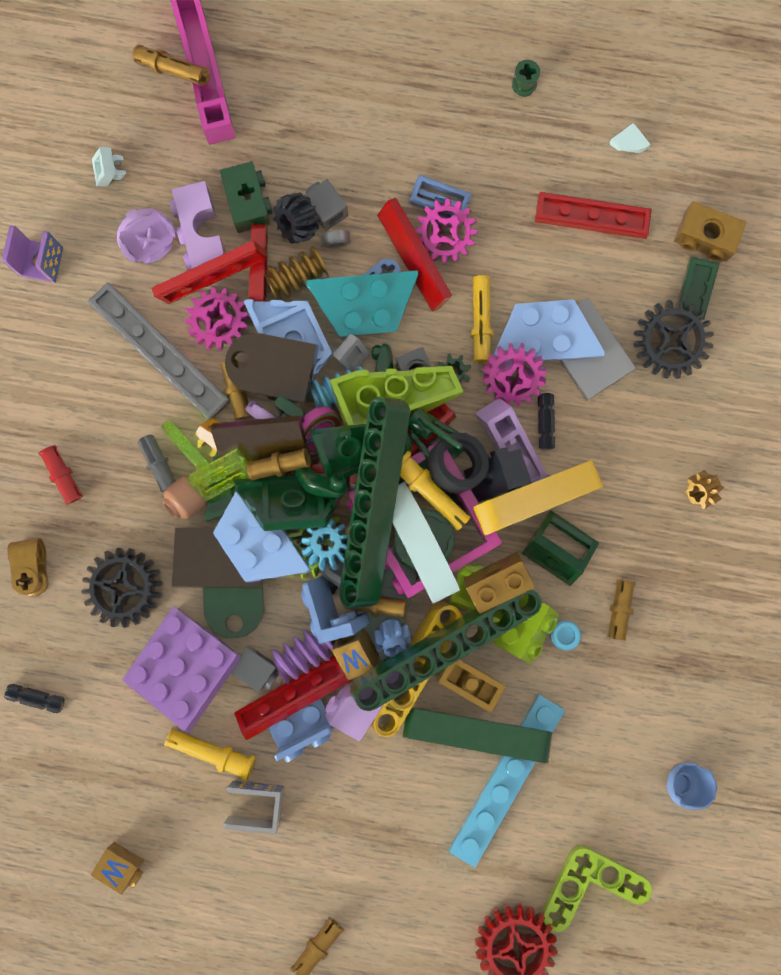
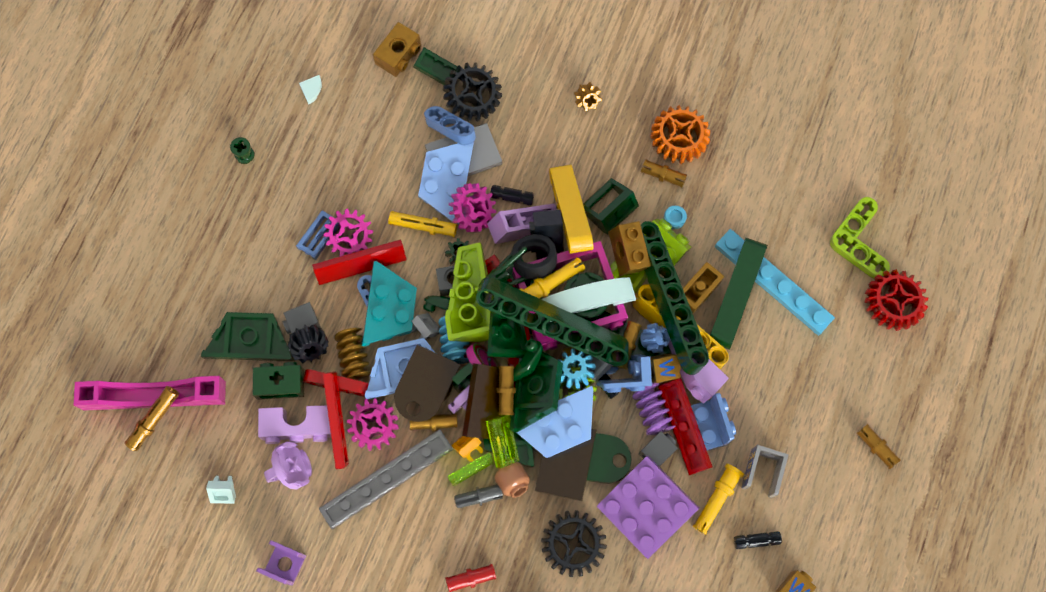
camera: 80 degrees left, 10 degrees down
flat silver tile [321,230,351,248] -> none
red tile [534,192,652,239] -> none
medium blue hair [666,762,717,810] -> none
none -> dark green wing [201,312,293,361]
none -> medium blue beam [424,106,476,145]
none -> orange gear [650,104,710,164]
none -> black axle [734,531,782,549]

